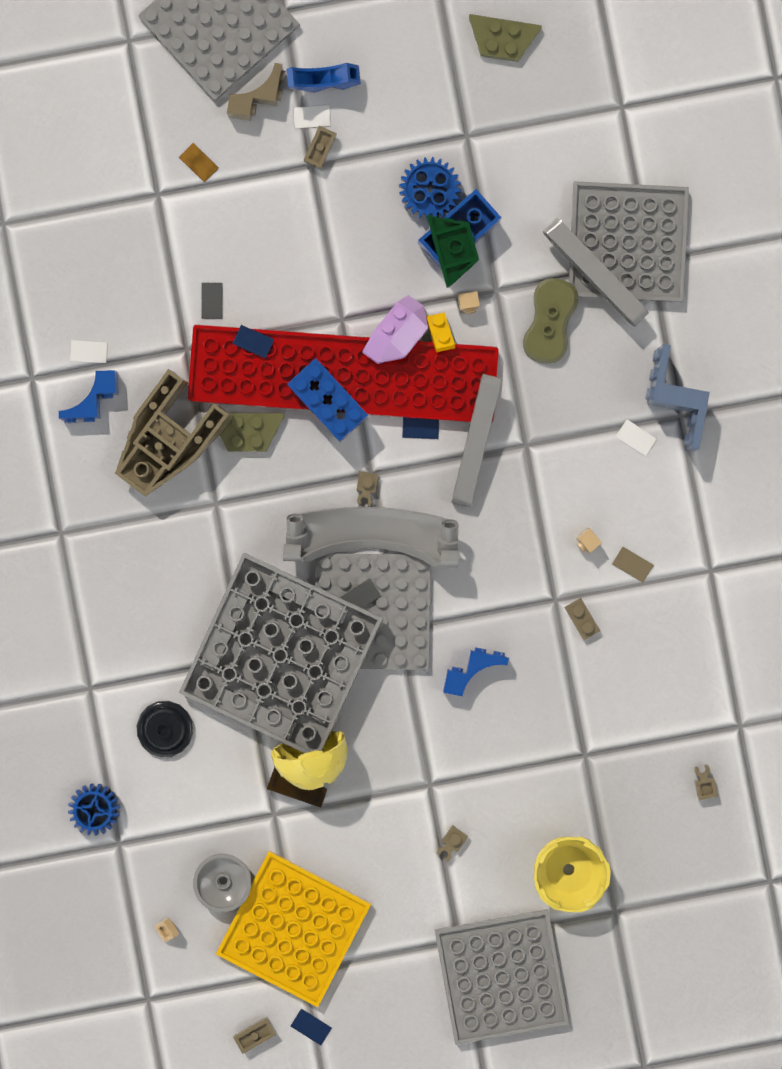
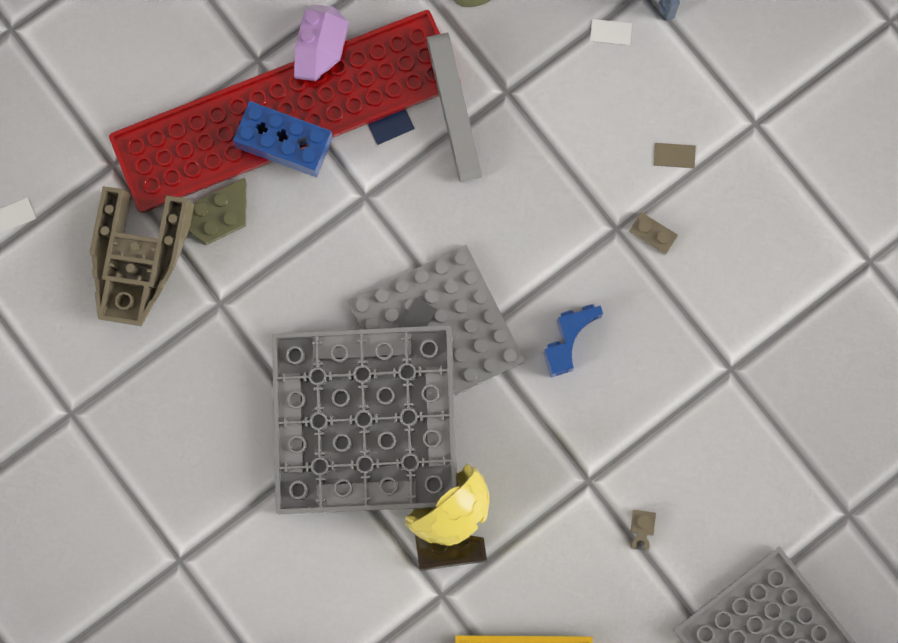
camera: 30 degrees left, 10 degrees down
blue arch [59,370,118,423] -> none
black piece [136,701,193,757] -> none
dark grey sticker [201,283,223,319] -> none
dark blue sticker [233,325,274,359] -> none
light grey panel [283,507,459,568] -> none
dark tan plate [357,471,378,506] -> none
yellow plate [426,312,455,352] -> none
light yellow piece [533,836,611,913] -> none
tan plate [576,528,602,553] -> none
dark tan plate [694,764,718,800] -> none

